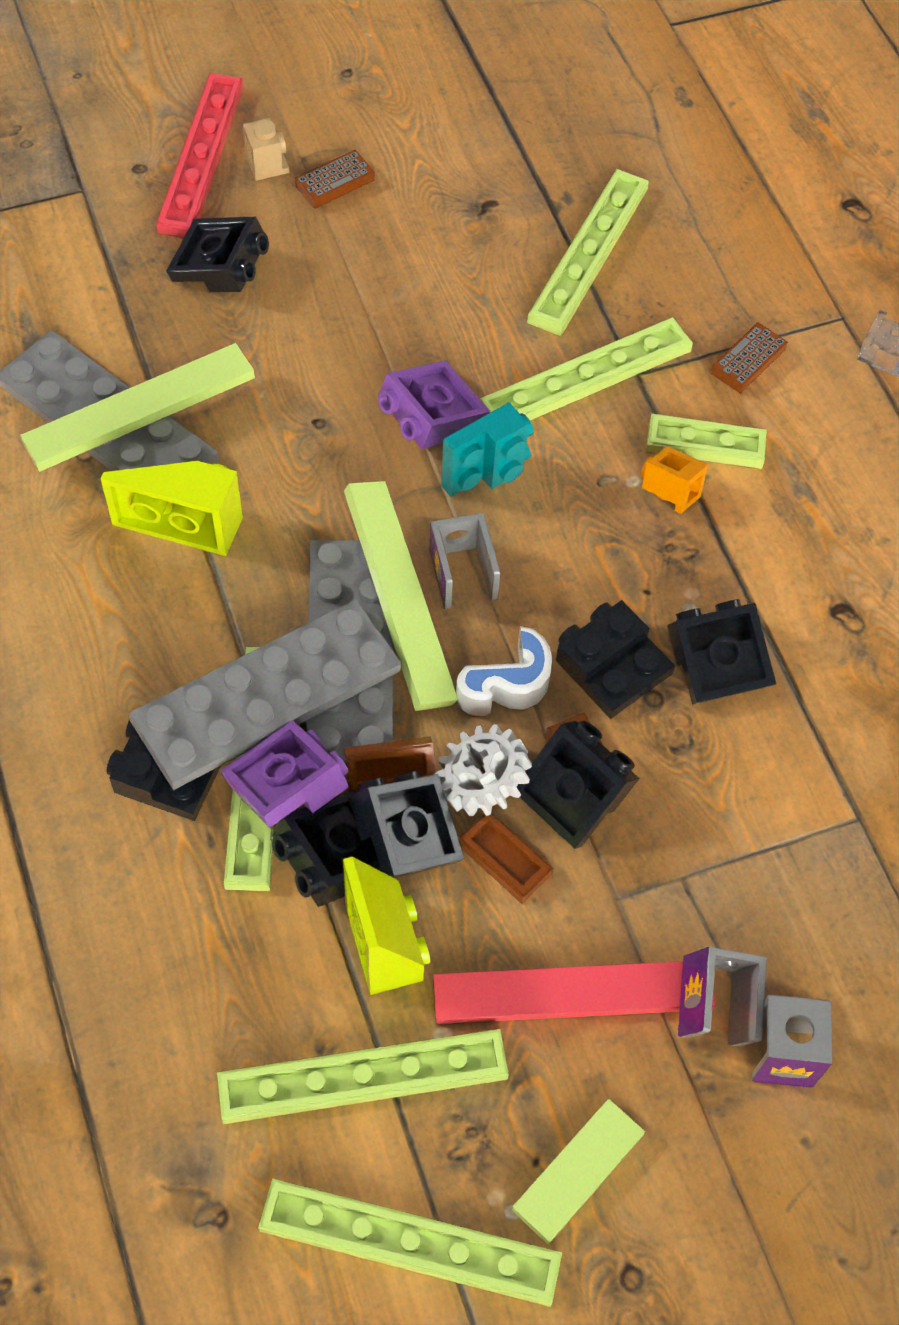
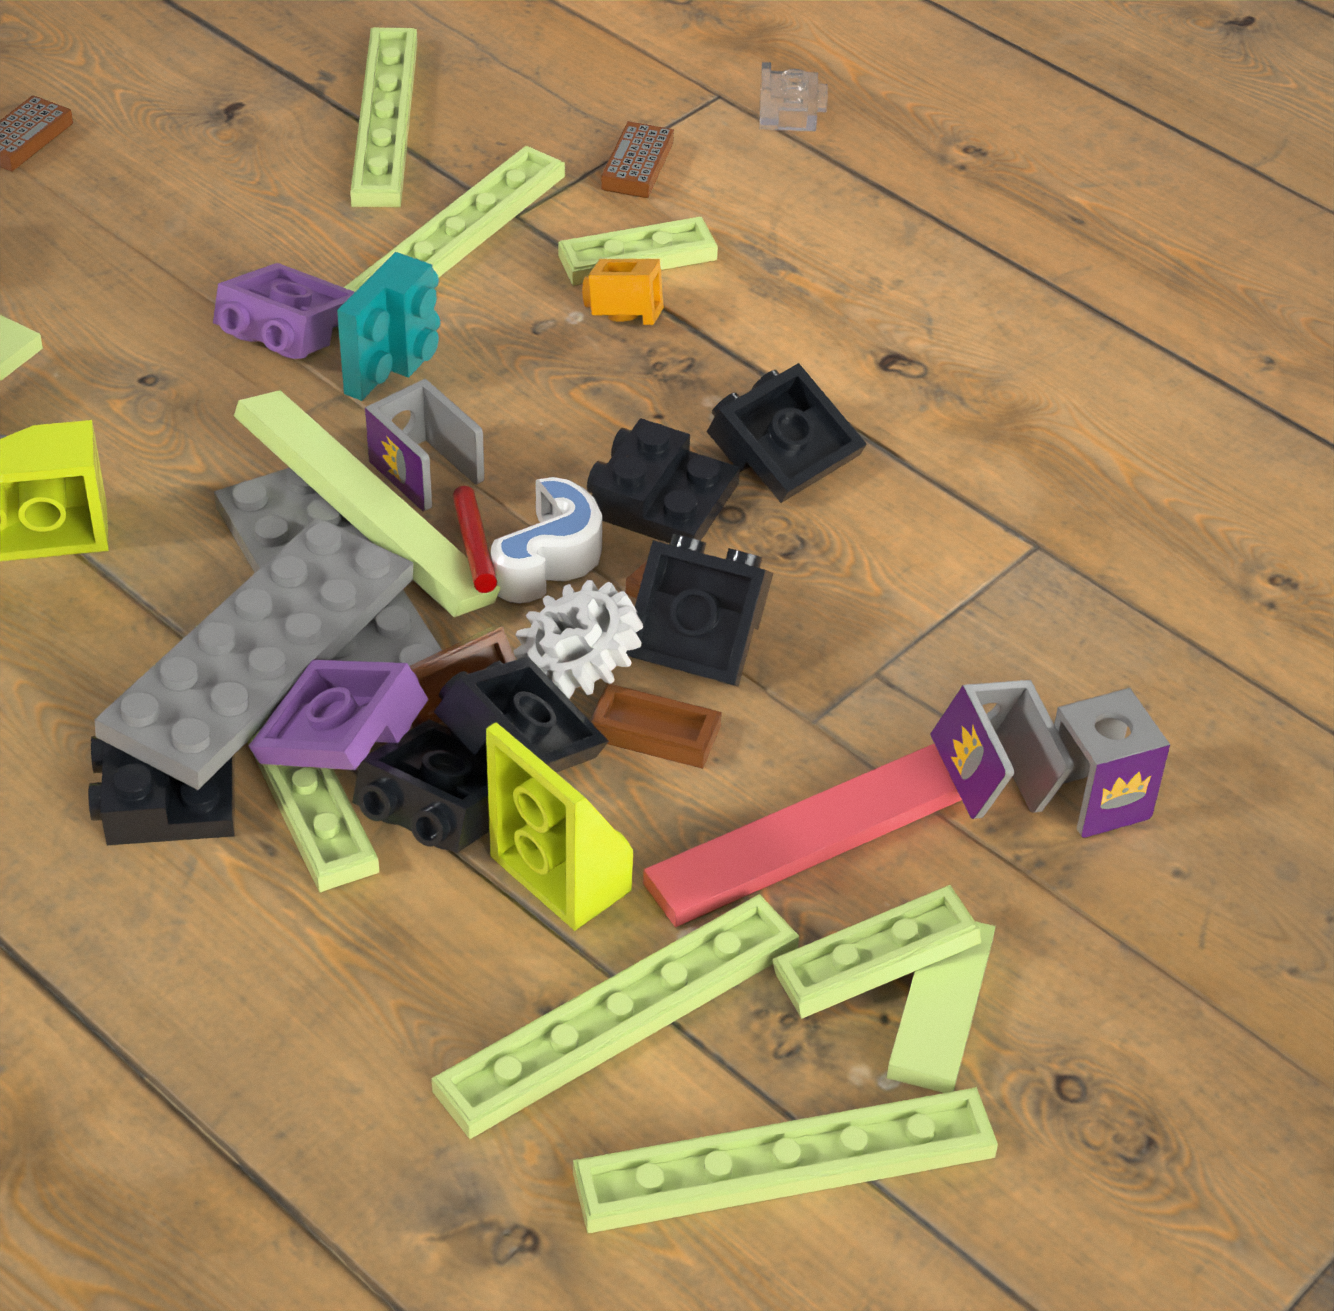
camera: 25 degrees left, 15 degrees down
none -> red bar [453,486,497,593]
none -> yellowish green tile [772,885,981,1019]

